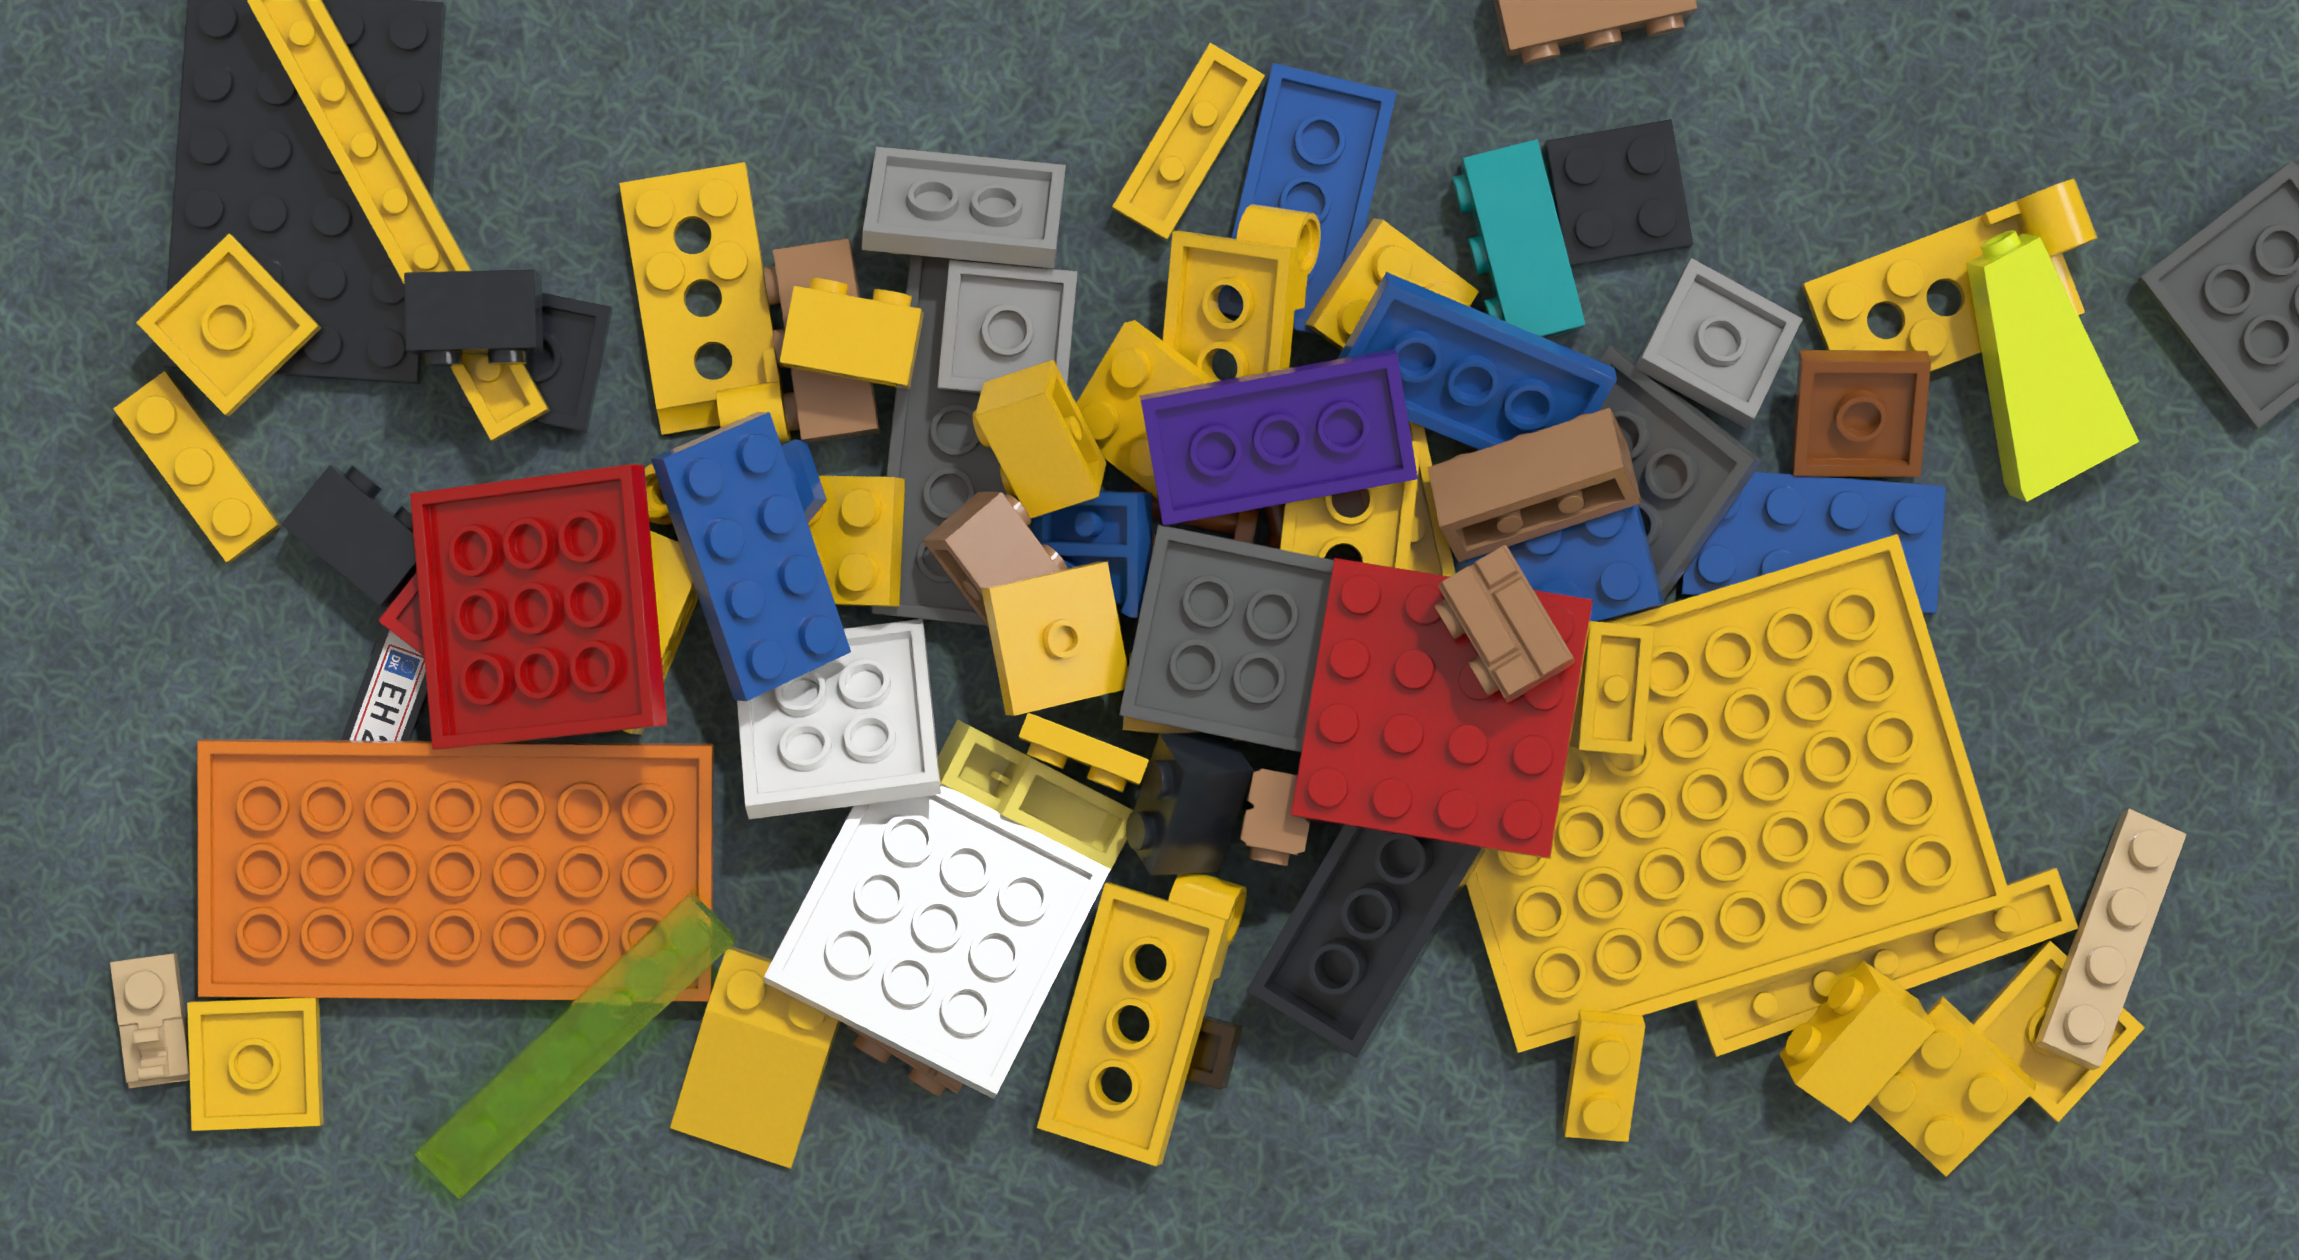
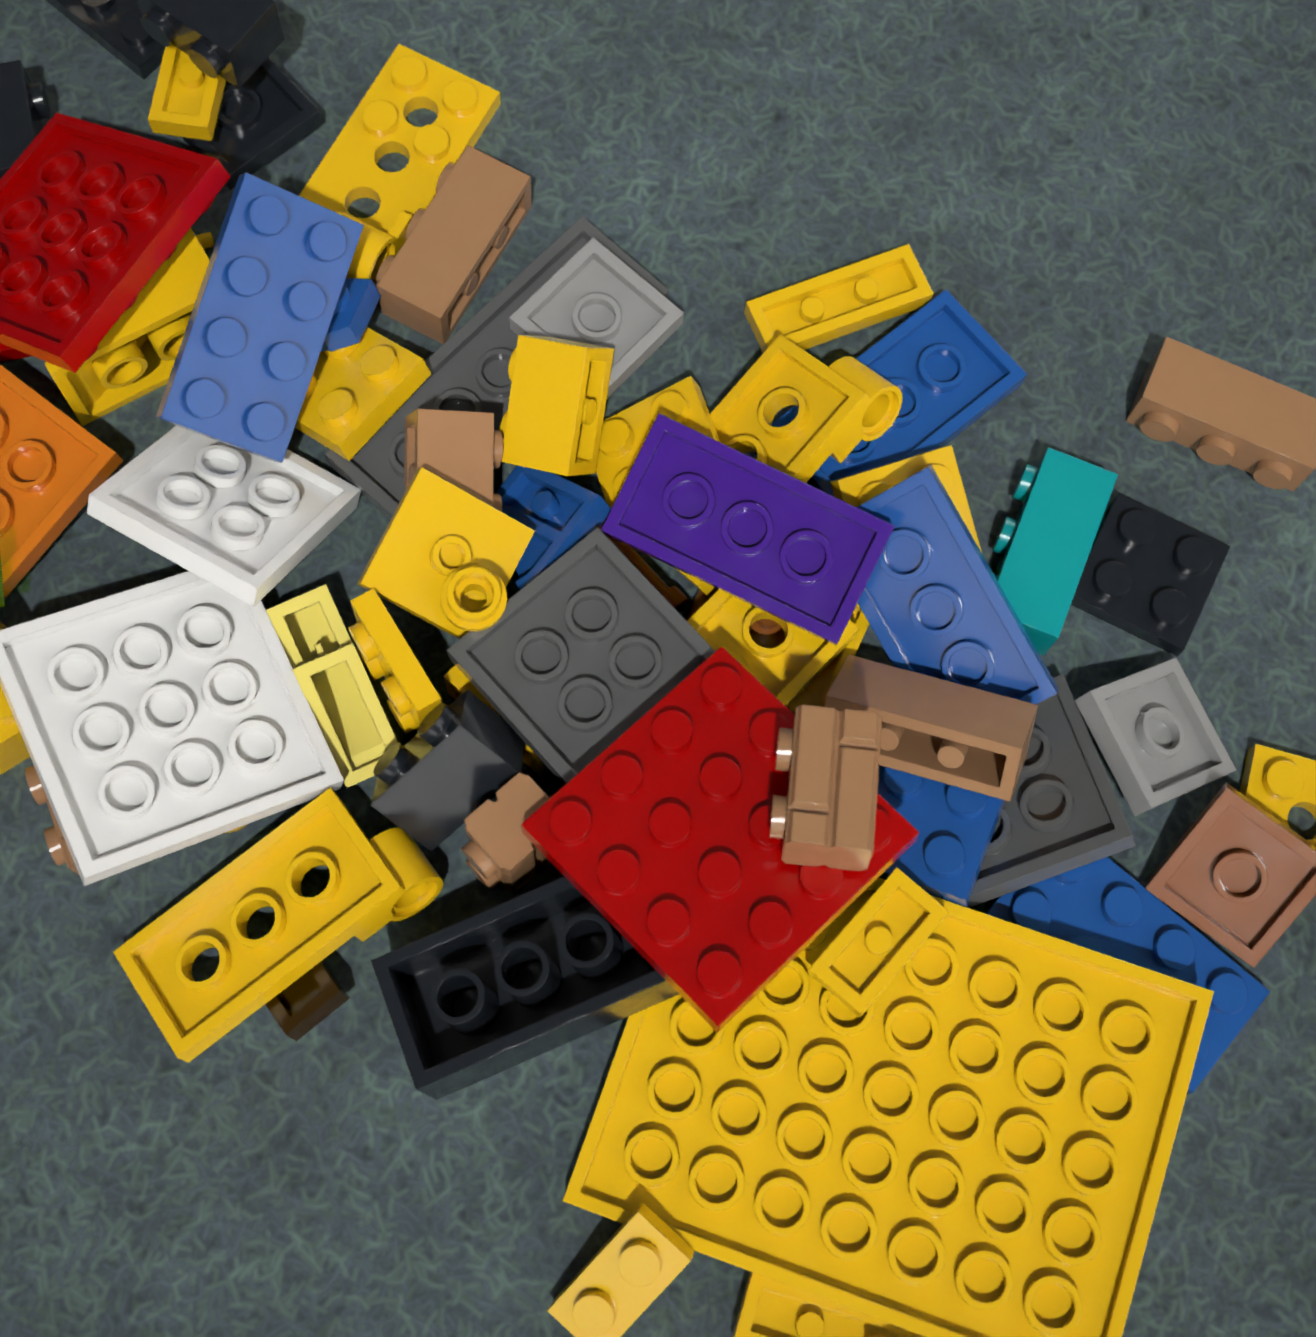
camera: 30 degrees right, 15 degrees down
yellow brick [780,278,924,390] -> none
light grey plate [862,147,1066,268] -> none
none -> yellow plate [440,565,507,632]

